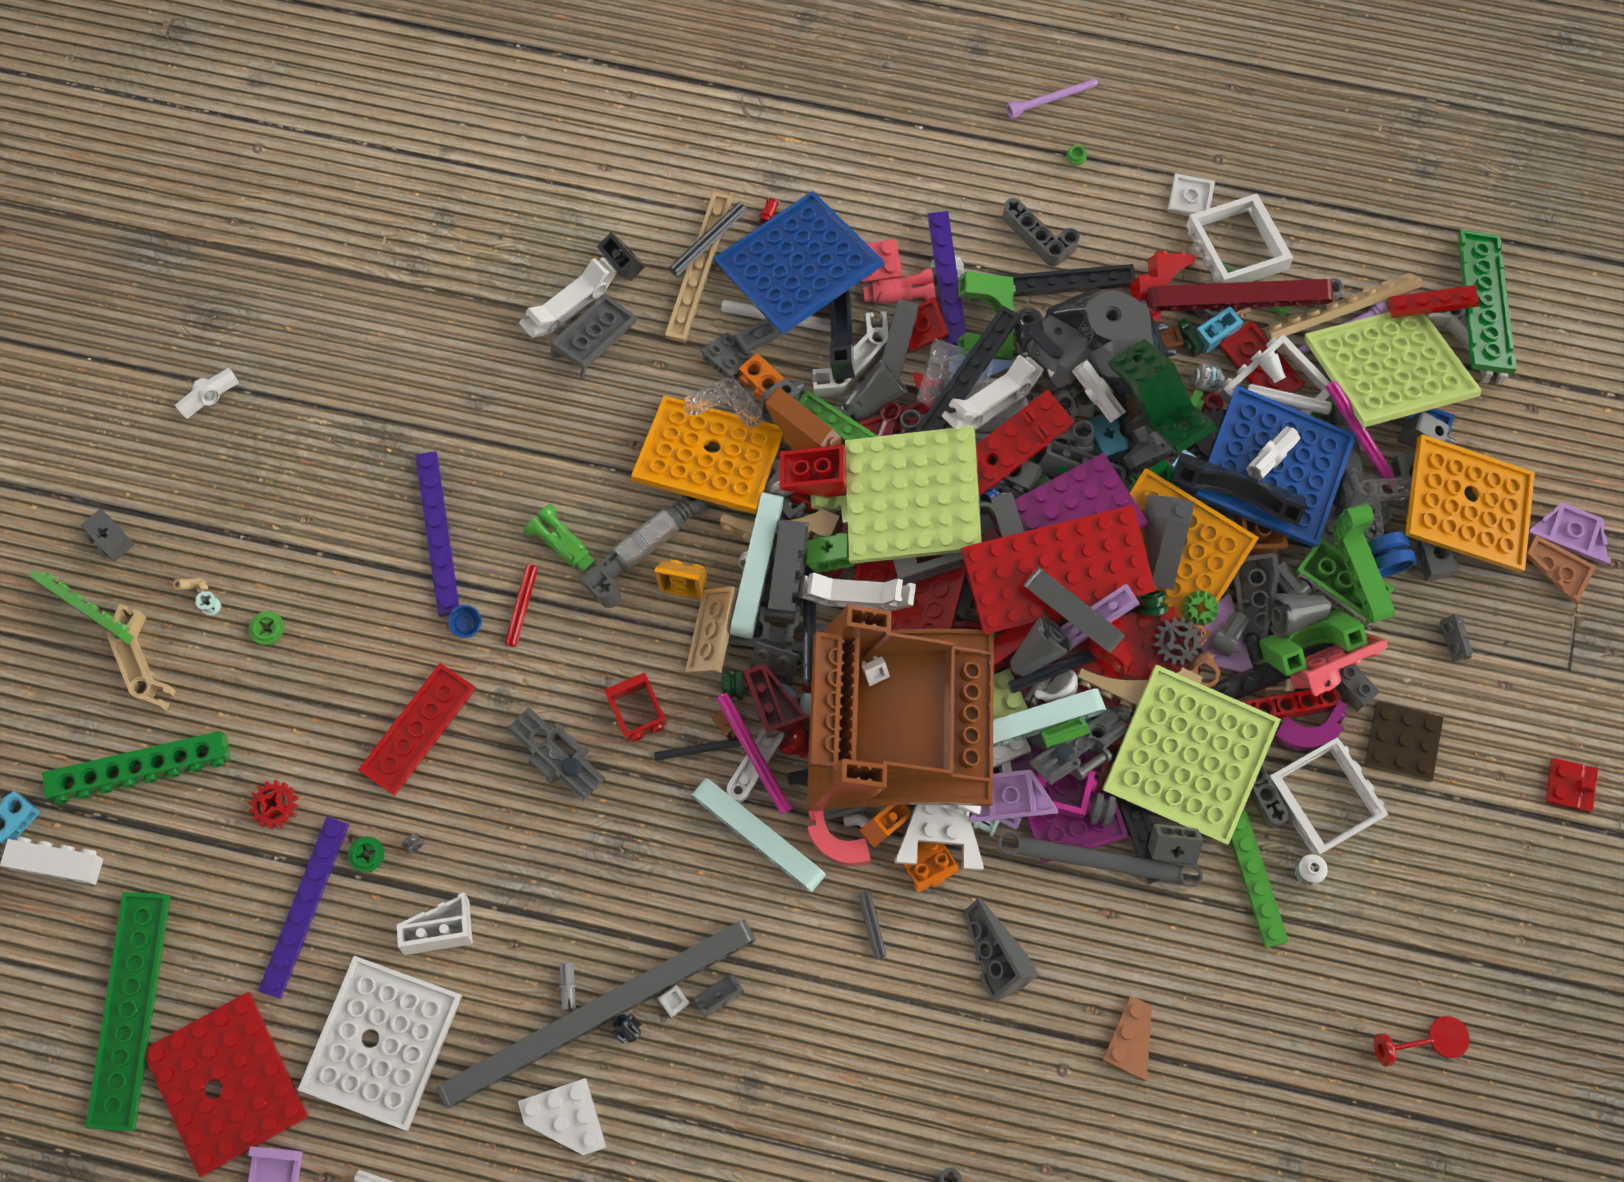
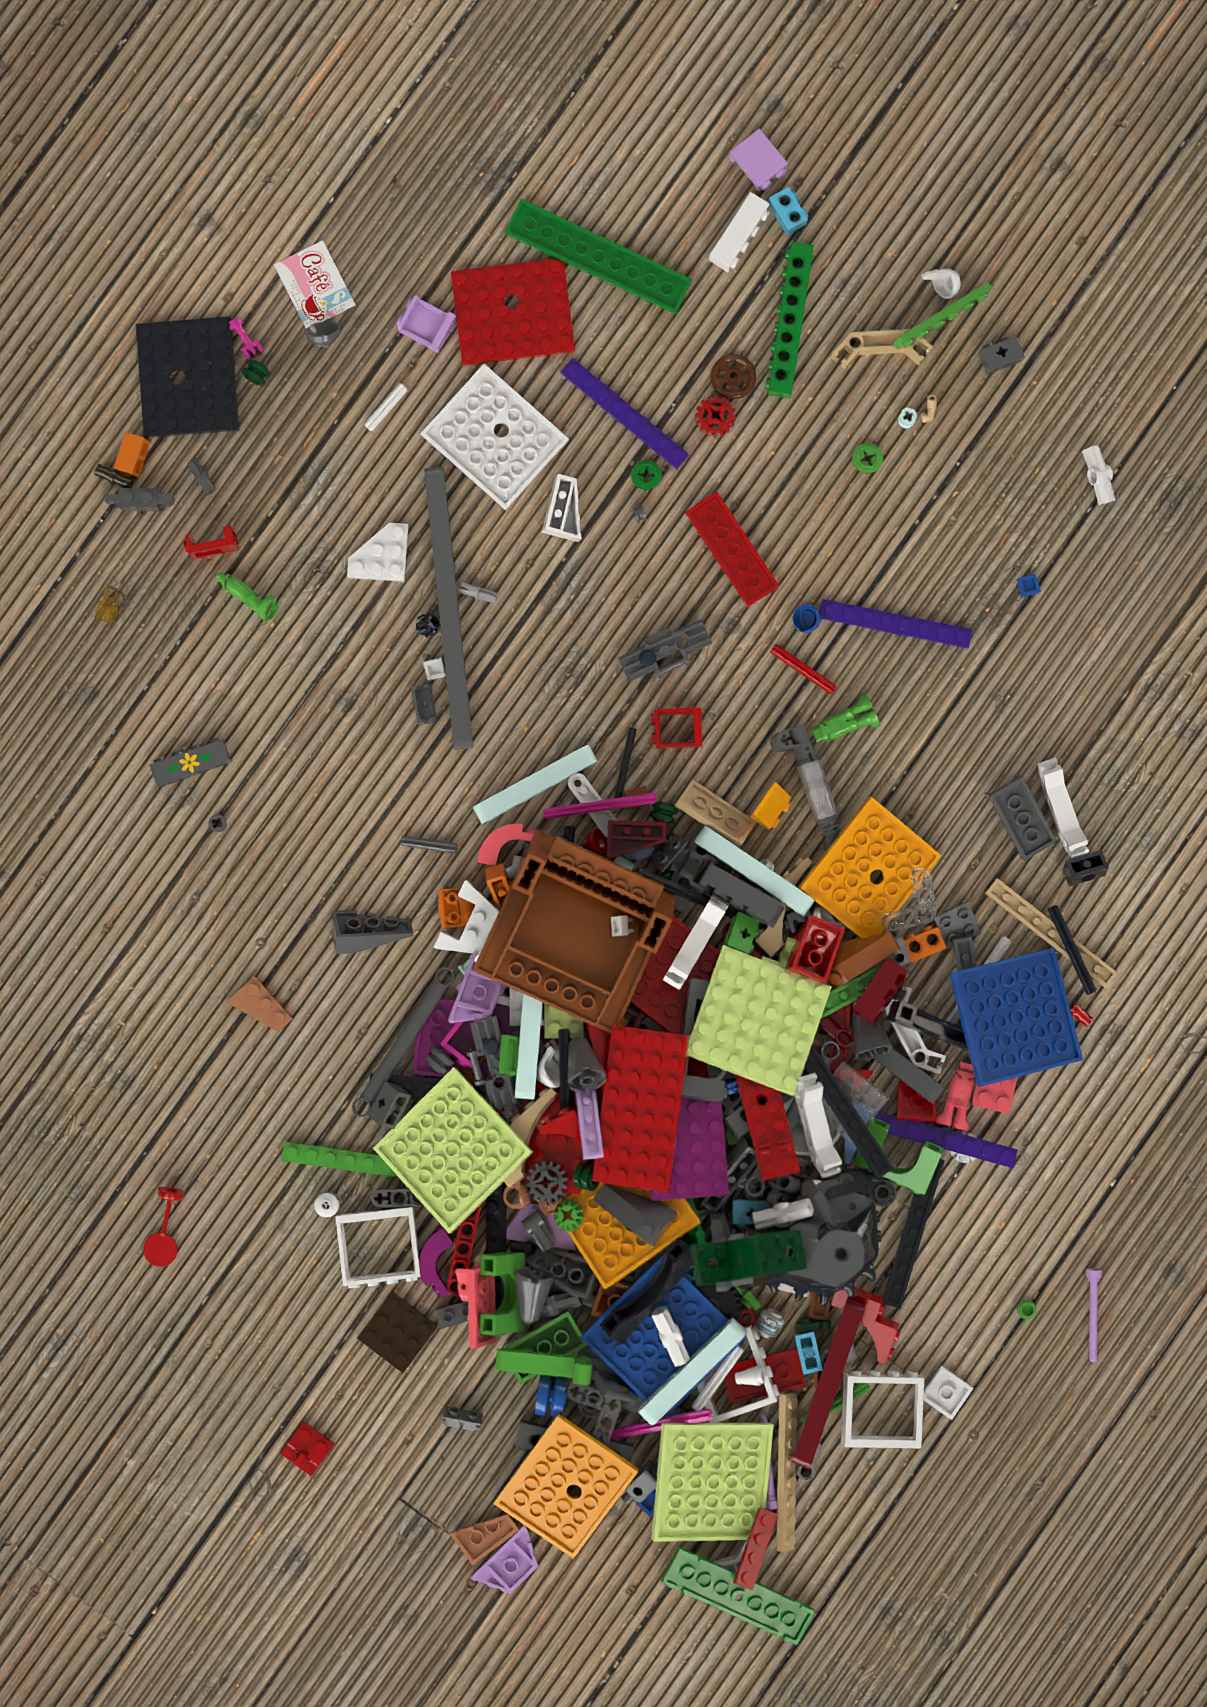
camera: 110 degrees right, 15 degrees up
dark grey beam [1002,198,1080,266] -> none
dark grey beam [1023,566,1125,653] -> none
none -> light aqua beam [637,1318,747,1426]
none -> reddish brown plate [711,354,756,399]
none -> dark red wedge [853,957,907,1026]
none -> white hat [921,269,961,299]
none -> blue plate [1016,574,1041,598]

